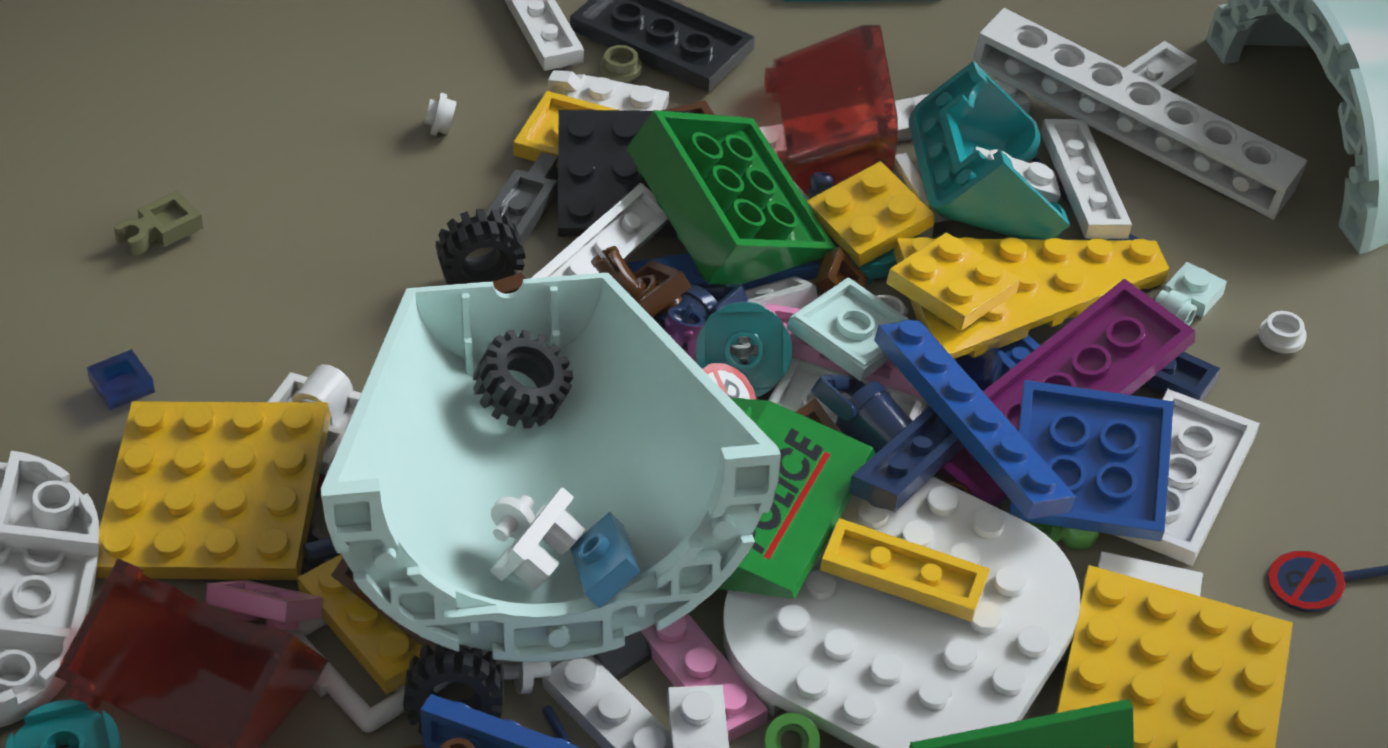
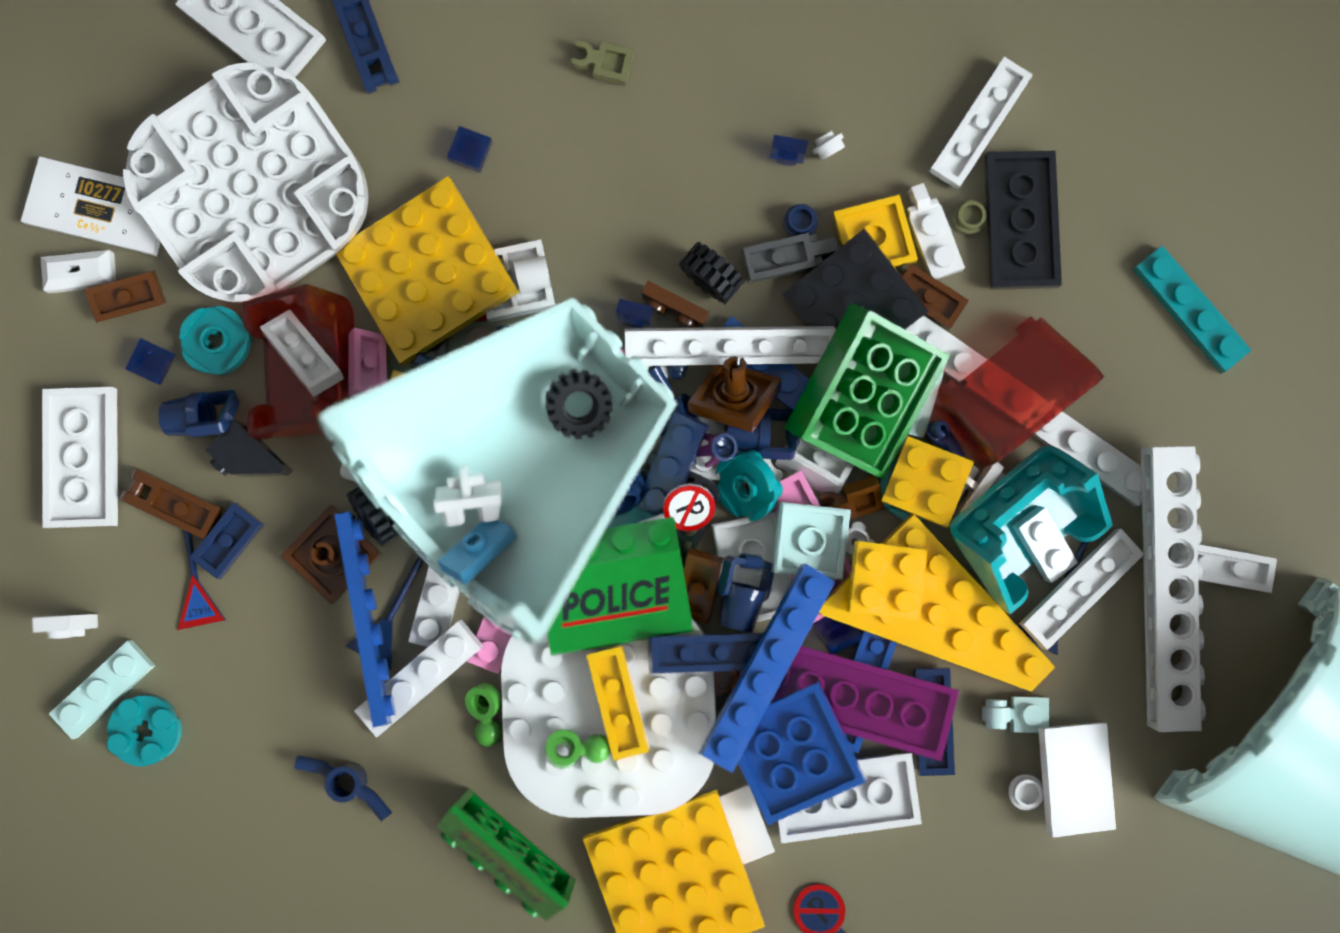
camera: 55 degrees right, 40 degrees up
none -> white plate [260,309,344,397]
none -> bright green plate [544,730,611,769]
none -> clear blue plate [769,135,808,166]
none -> dark blue plate [783,204,818,236]
none -> white tile [1038,722,1116,837]

